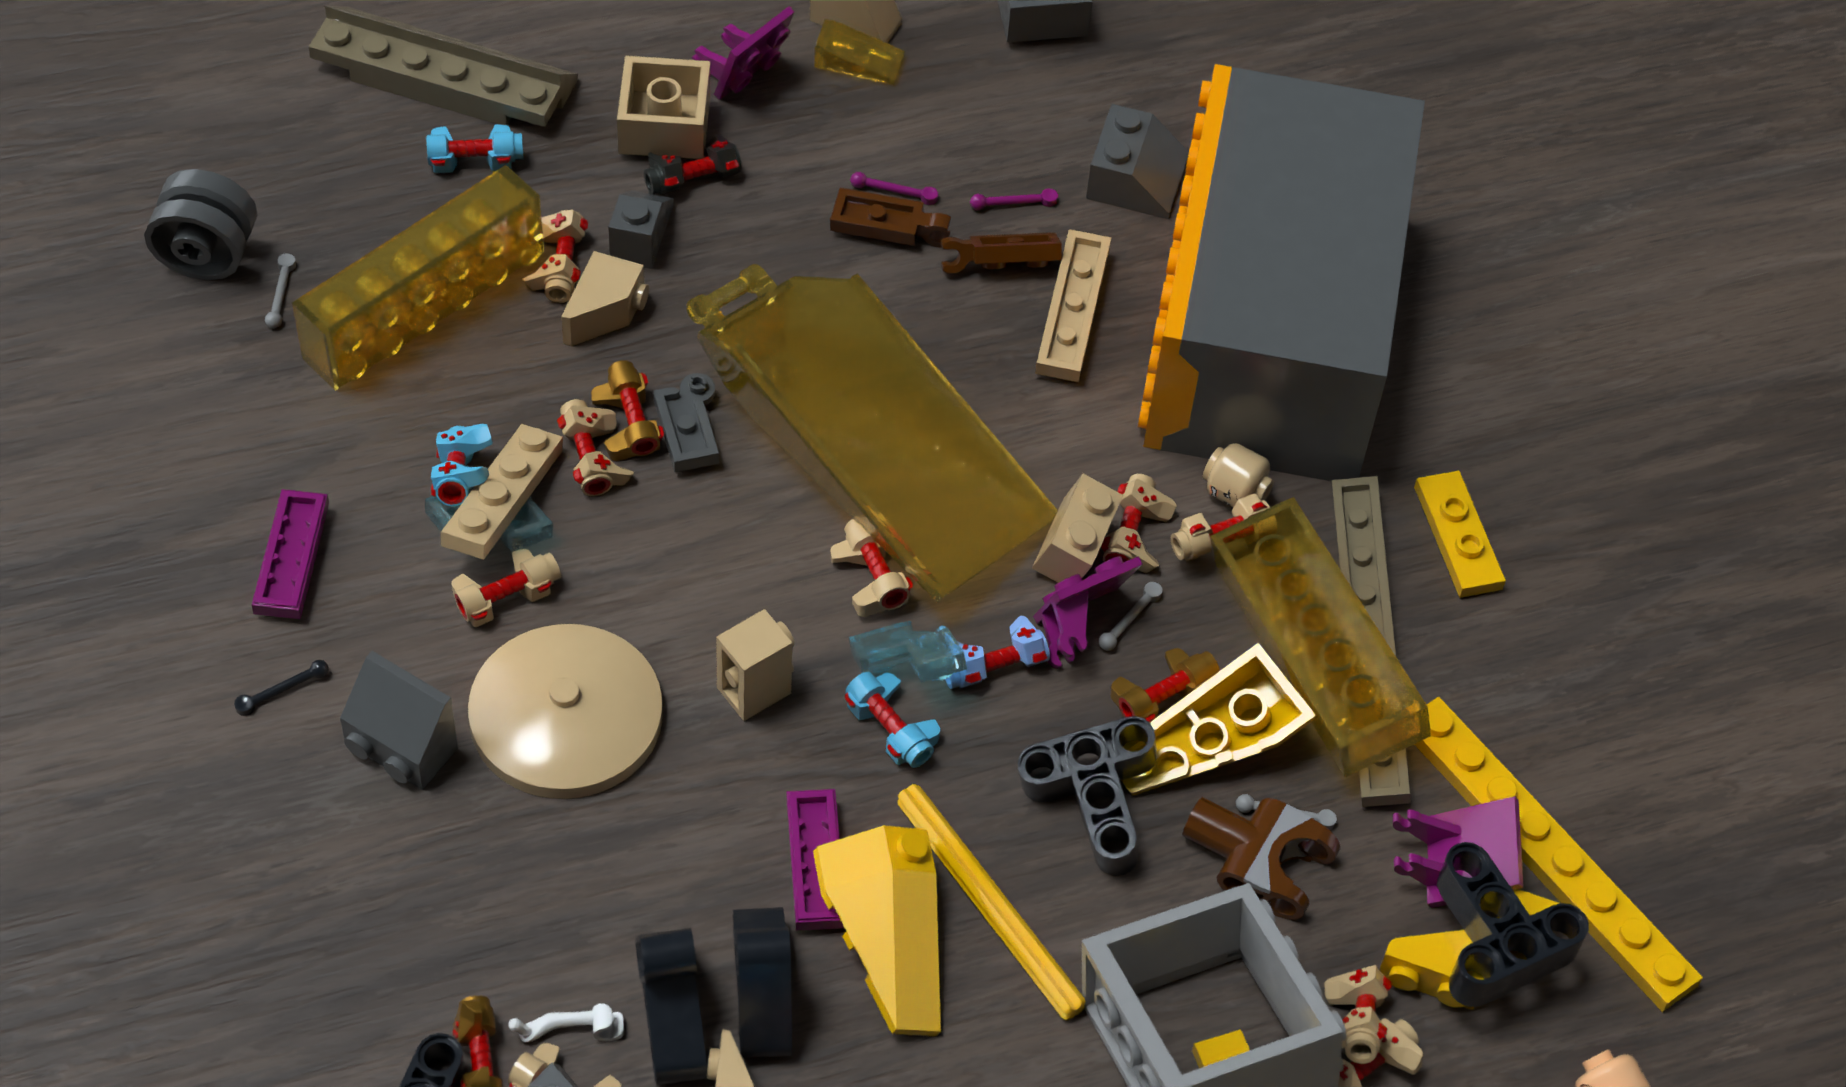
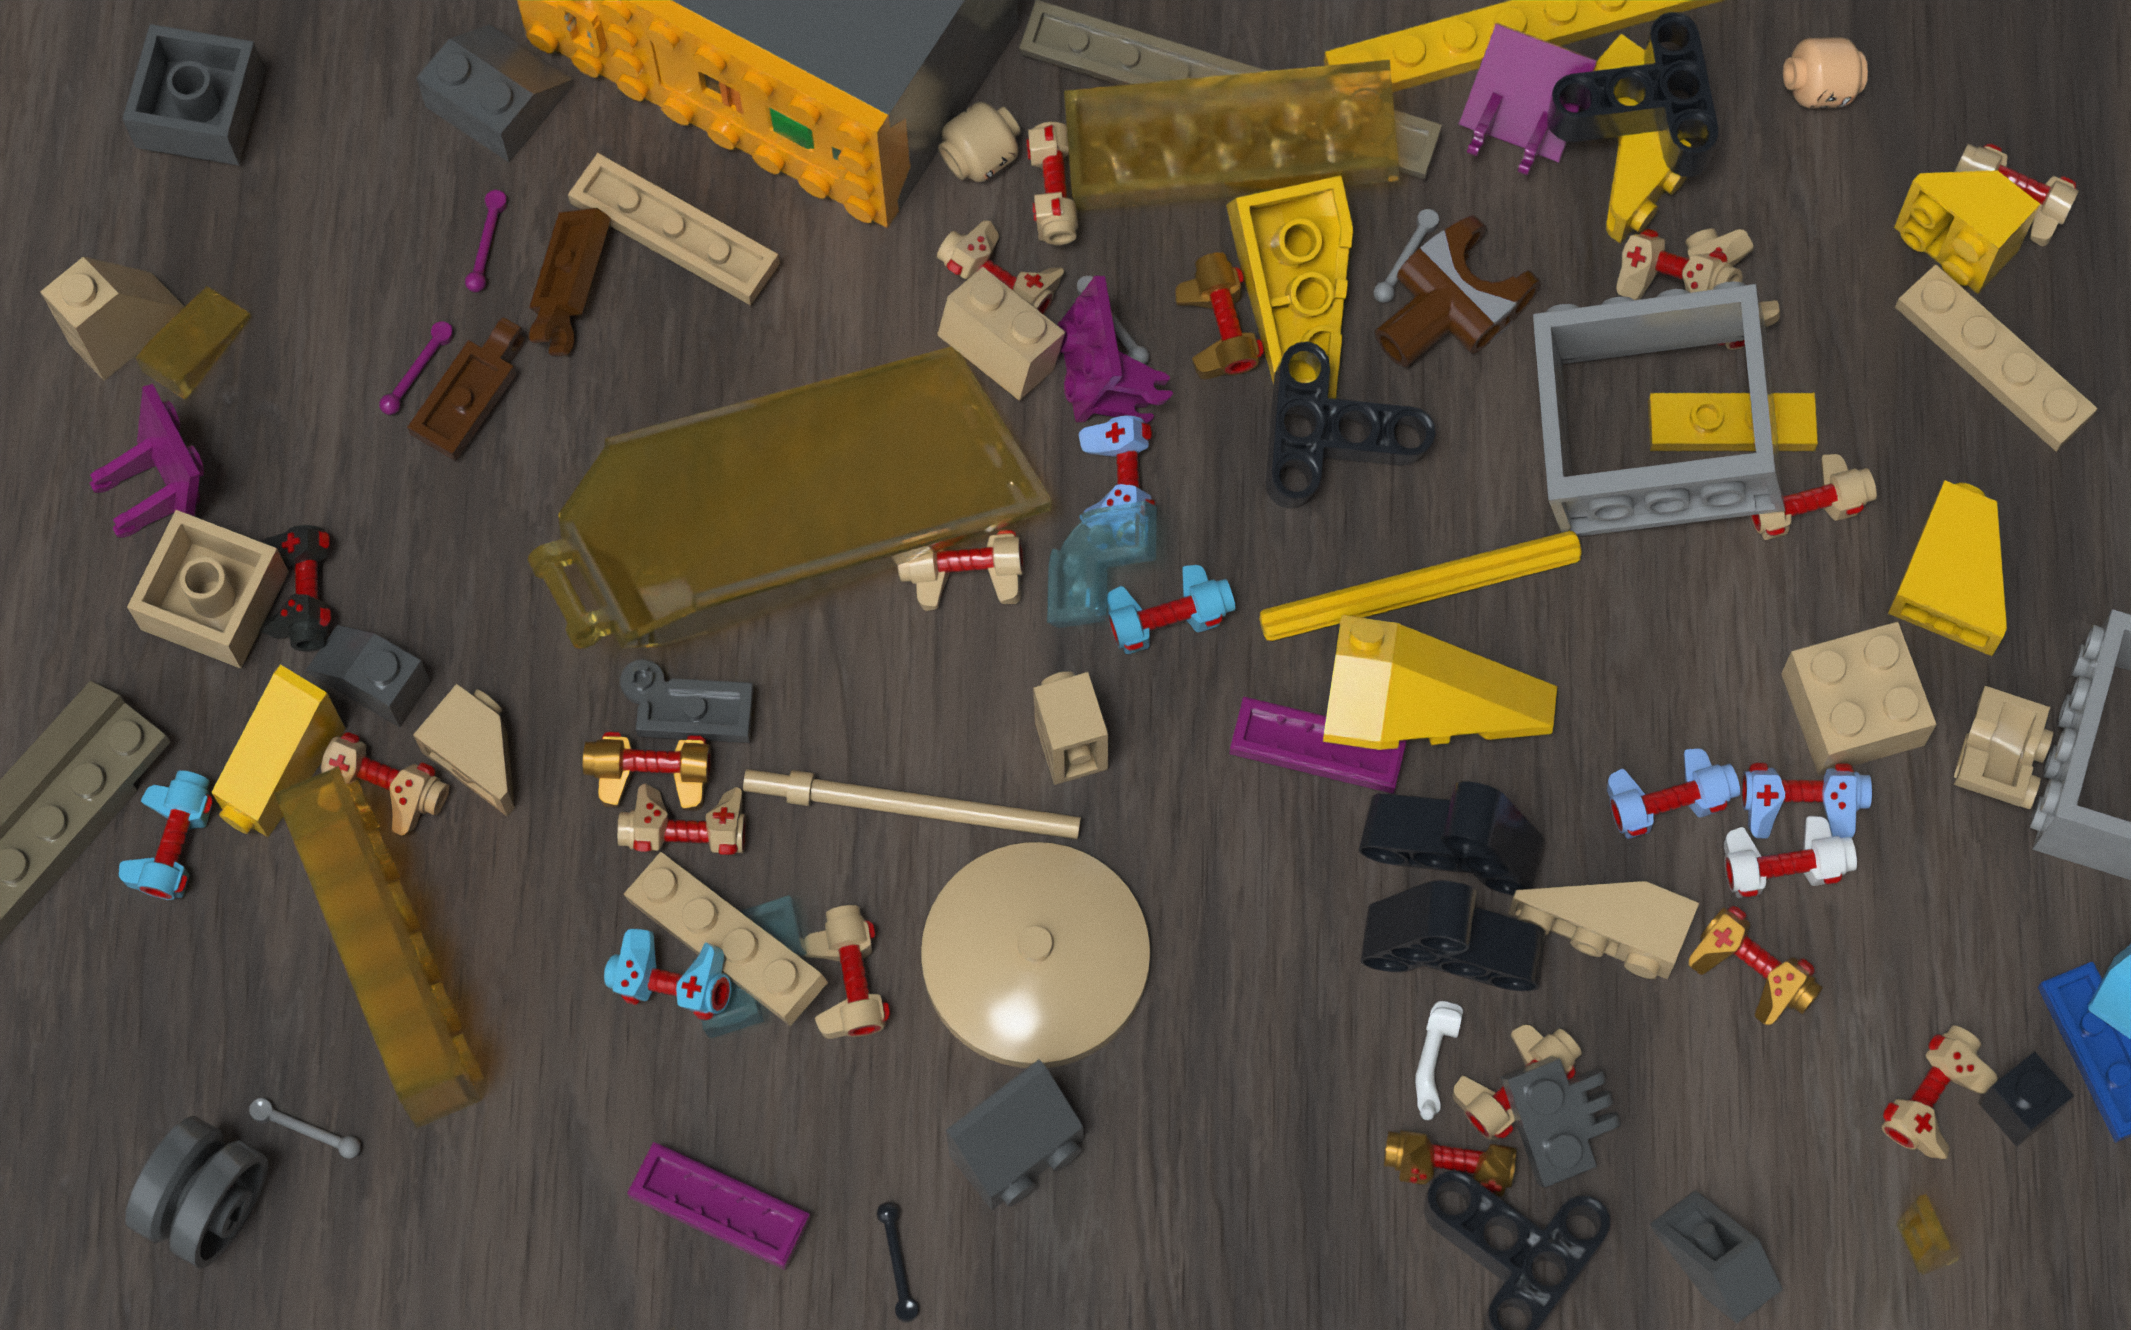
camera: 65 degrees left, 15 degrees up
none -> yellow slope [211,664,346,838]
none -> tan bar [743,769,1081,840]

